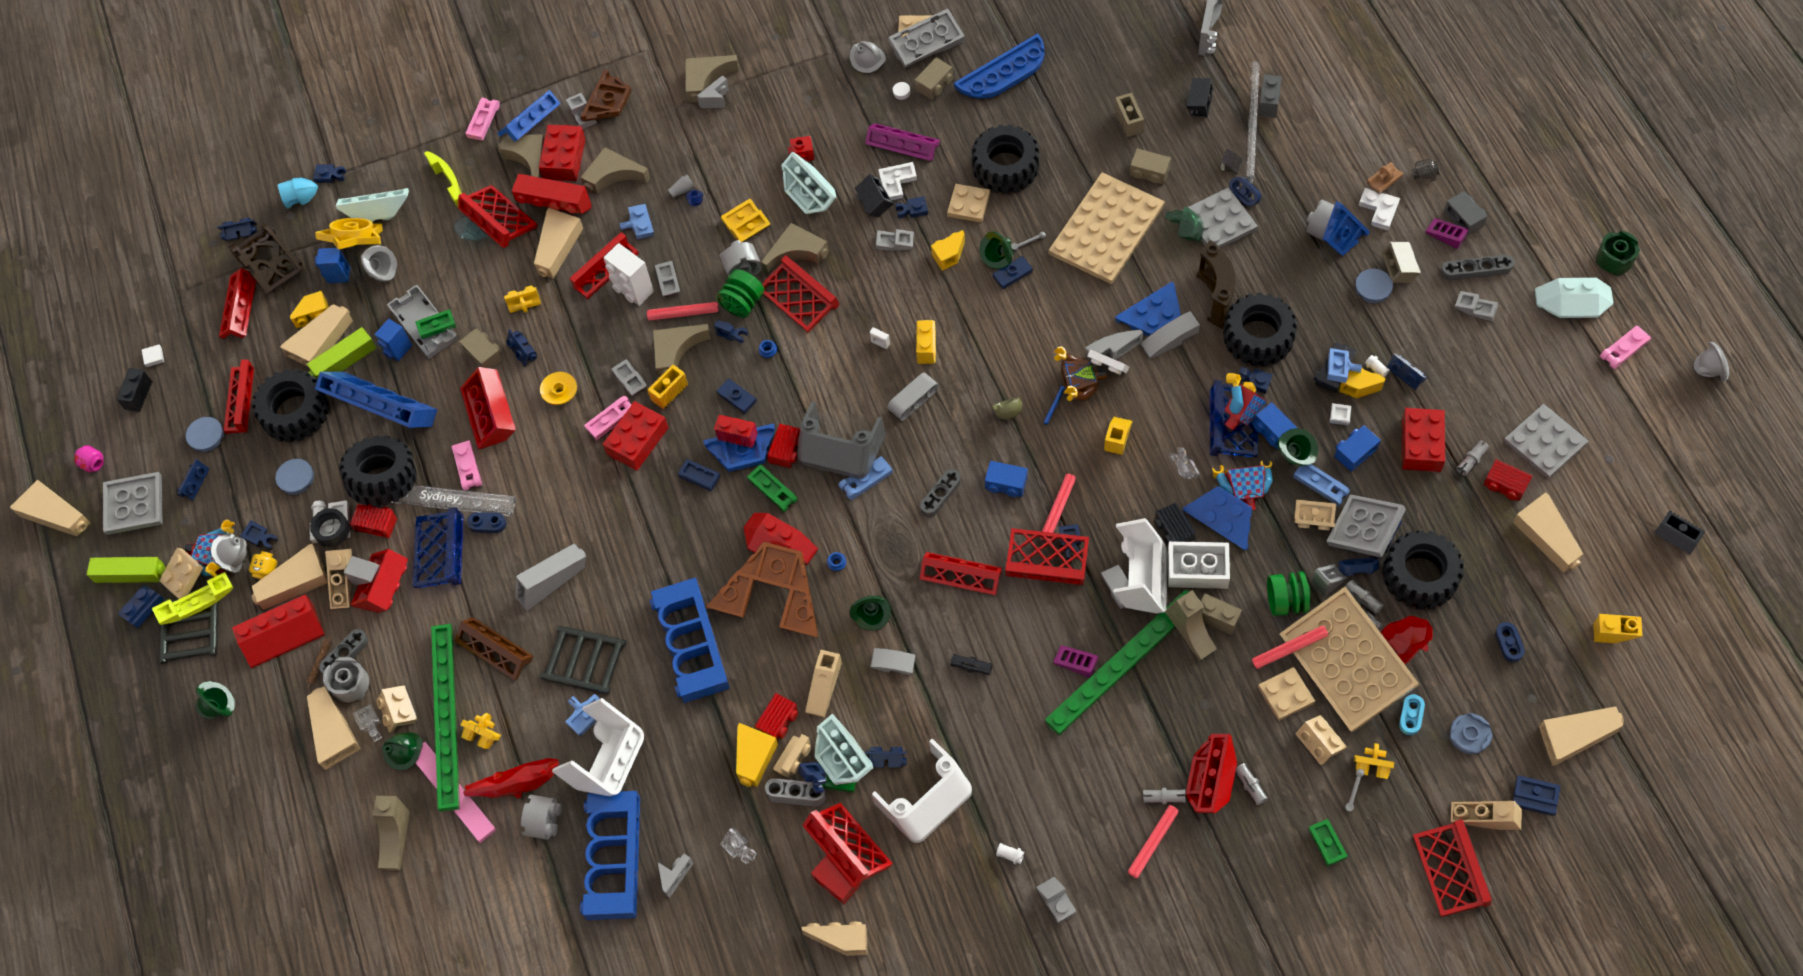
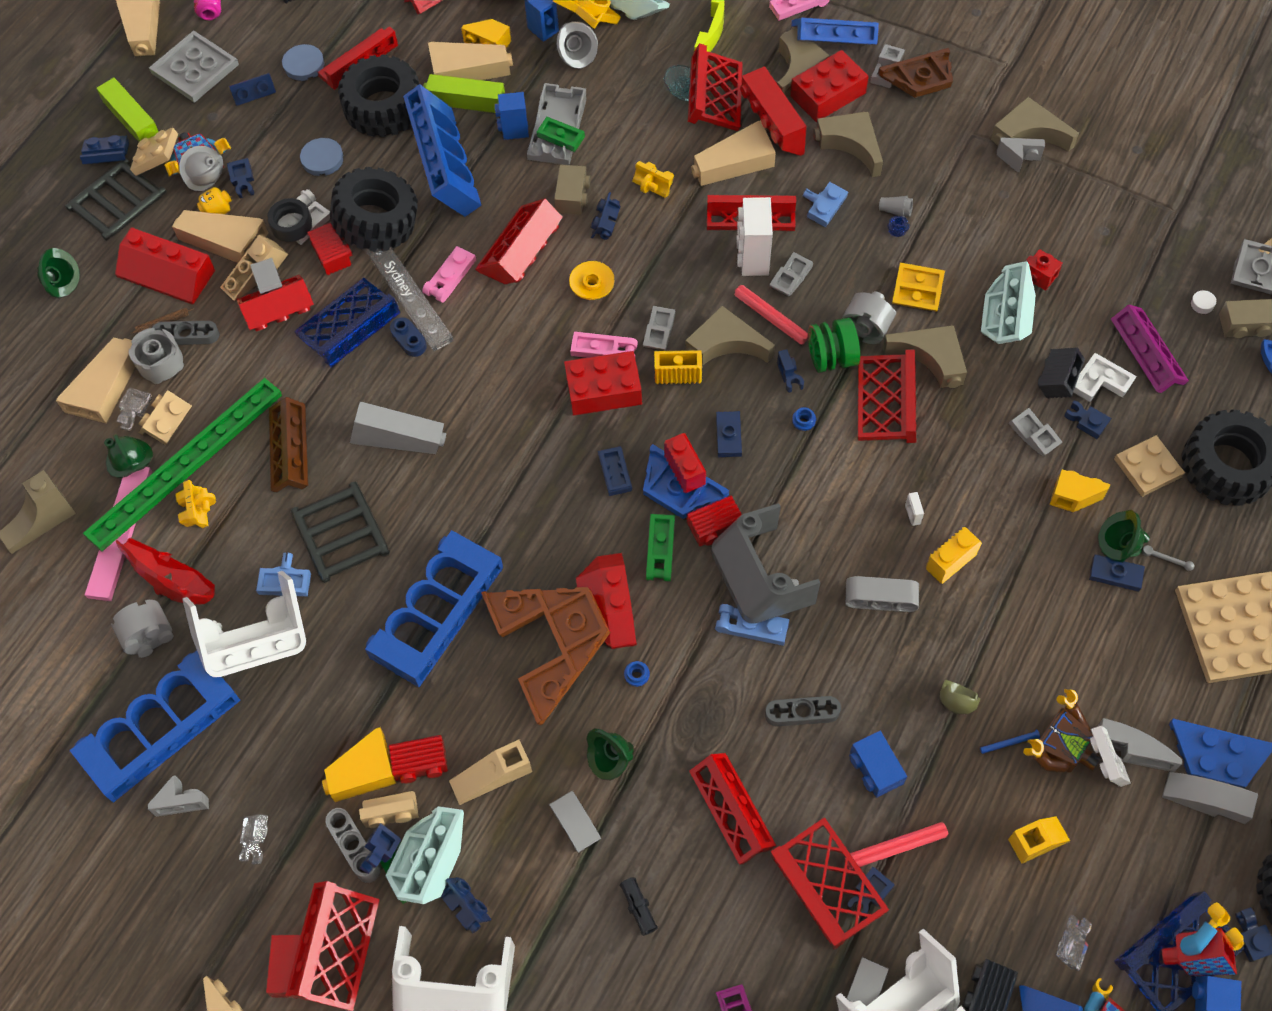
camera: 45 degrees right, 0 degrees up
neon yellow slope [152,572,233,625] -> none
light grey helmet [850,41,886,73] -> none

